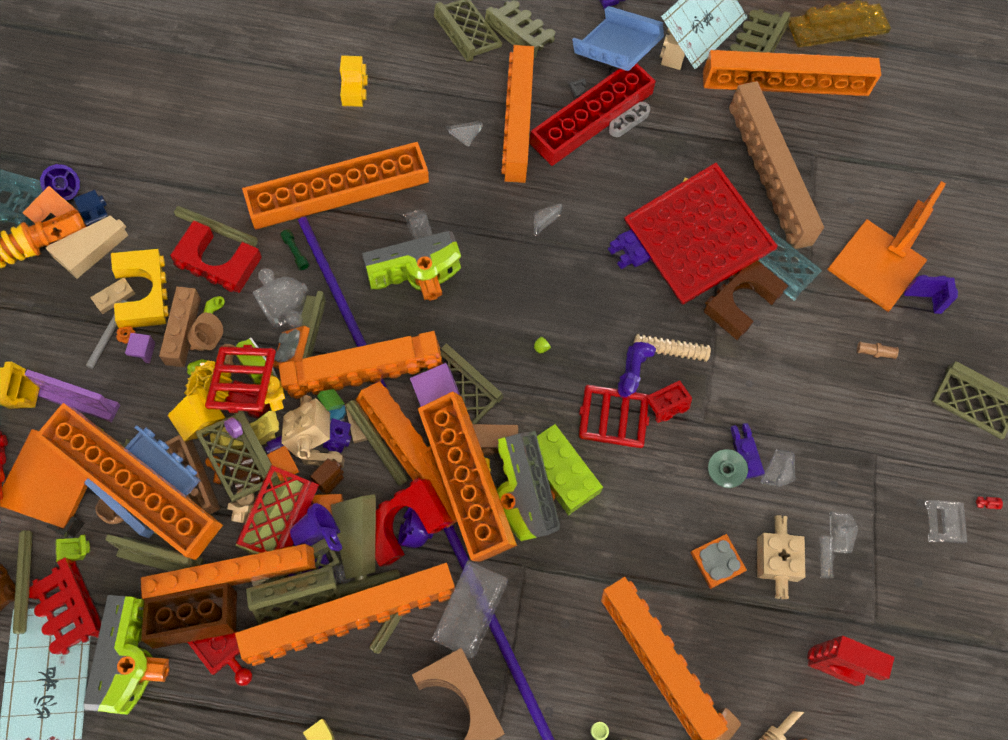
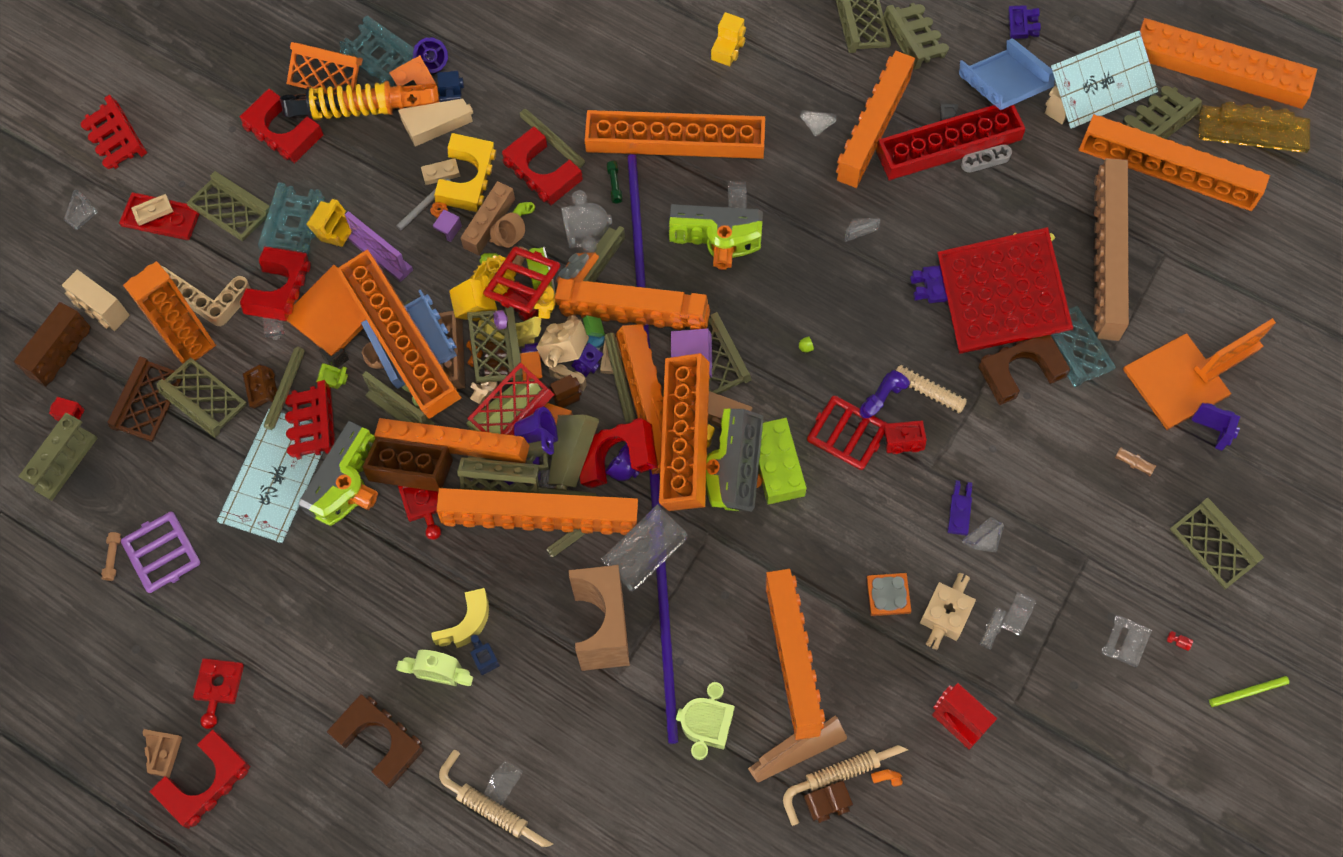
camera: 30 degrees right, 0 degrees up
sand green dish [708,449,748,488] -> none

